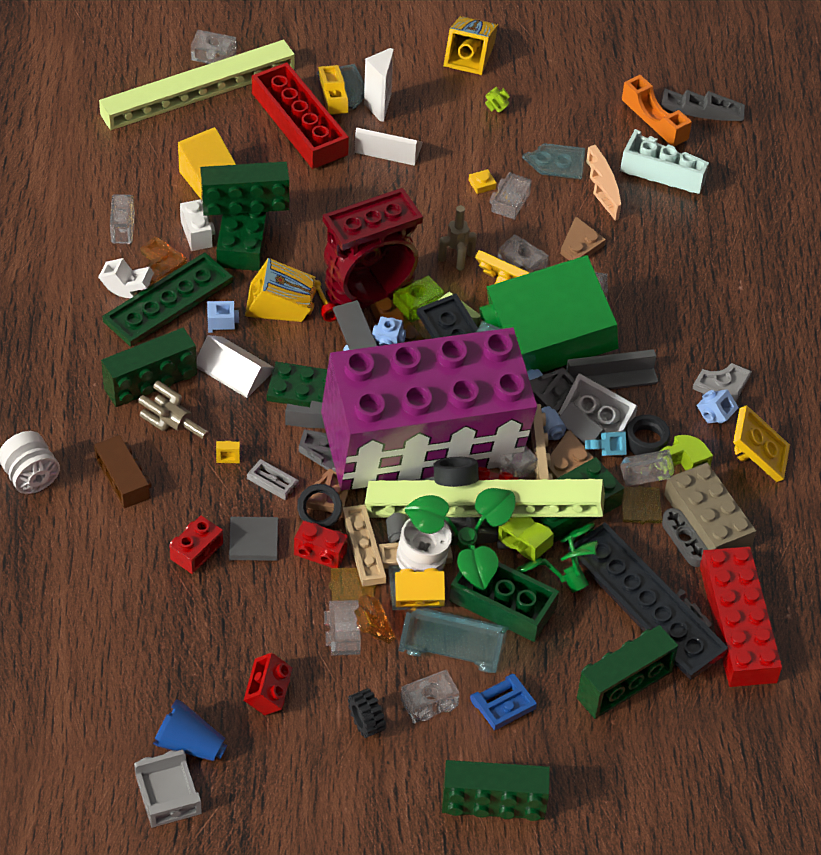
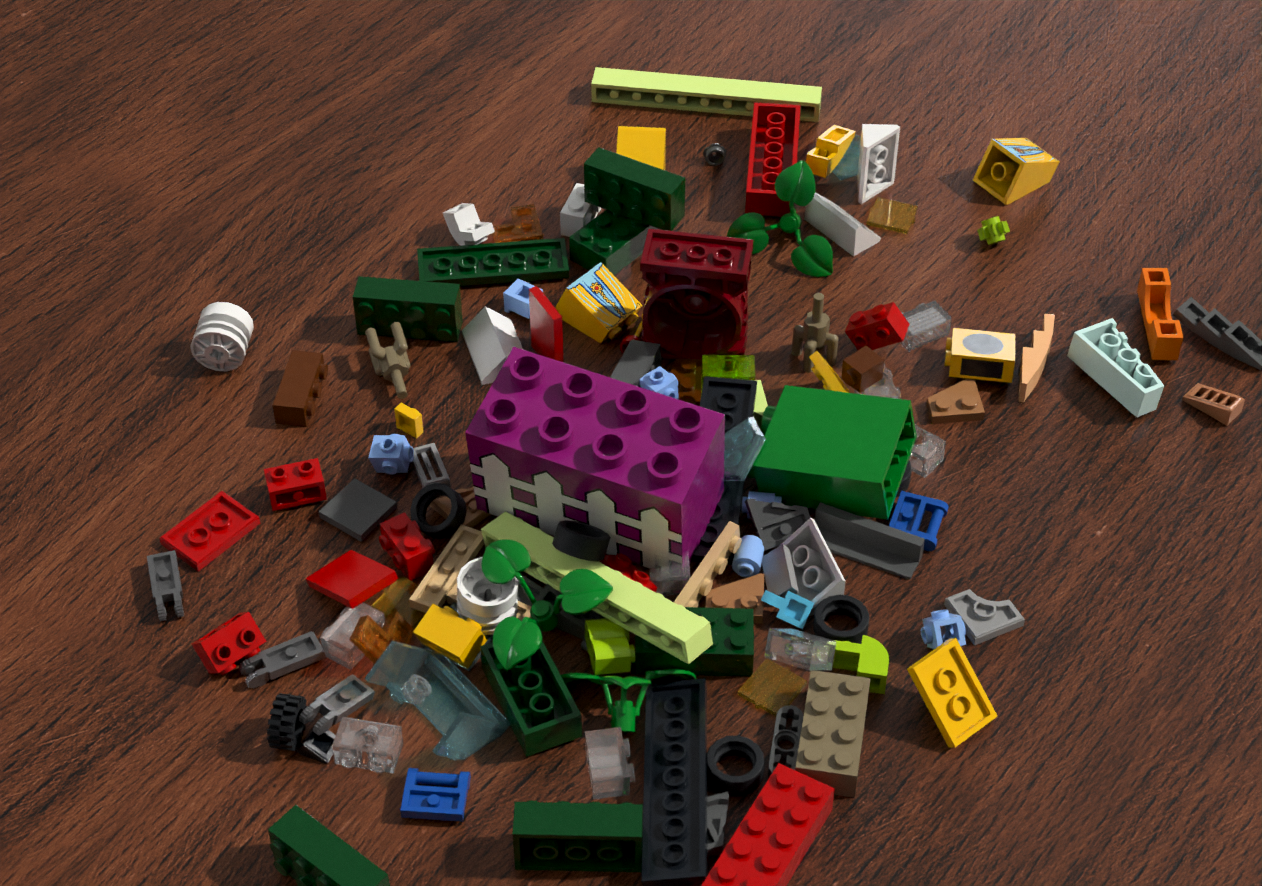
camera: 40 degrees right, 5 degrees down
clear brick [110,194,135,244] -> none
light grey panel [134,750,202,828] -> none
blue cone [153,699,227,761] -> none
clear brick [191,30,236,64] -> none
yellow plate [469,169,497,194] -> none
clear light blue tile [522,143,585,179] -> none
none -> flat silver hinge [147,550,184,621]
none -> red tile [159,491,261,572]
none -> flat silver hinge [239,631,326,689]
none -> black slope [296,726,342,764]
none -> flat silver hinge [299,674,375,735]
none -> red tile [305,550,398,609]
none -> light blue brick [368,434,414,474]
none -> clear bush [401,674,432,705]
none -> red tile [529,286,564,363]
none -> clear brick [584,727,635,800]
none -> dark grey plate [703,143,726,166]
none -> black tyre [706,736,764,796]
none -> green plant [726,160,833,277]
none -> reddish brown brick [841,346,885,393]
none -> red brick [845,302,910,350]
none -> clear yellow piece [866,197,918,234]
none -> blue plate [889,491,949,551]
none -> brick [944,328,1015,383]
none -> nougat slope [1182,383,1245,426]

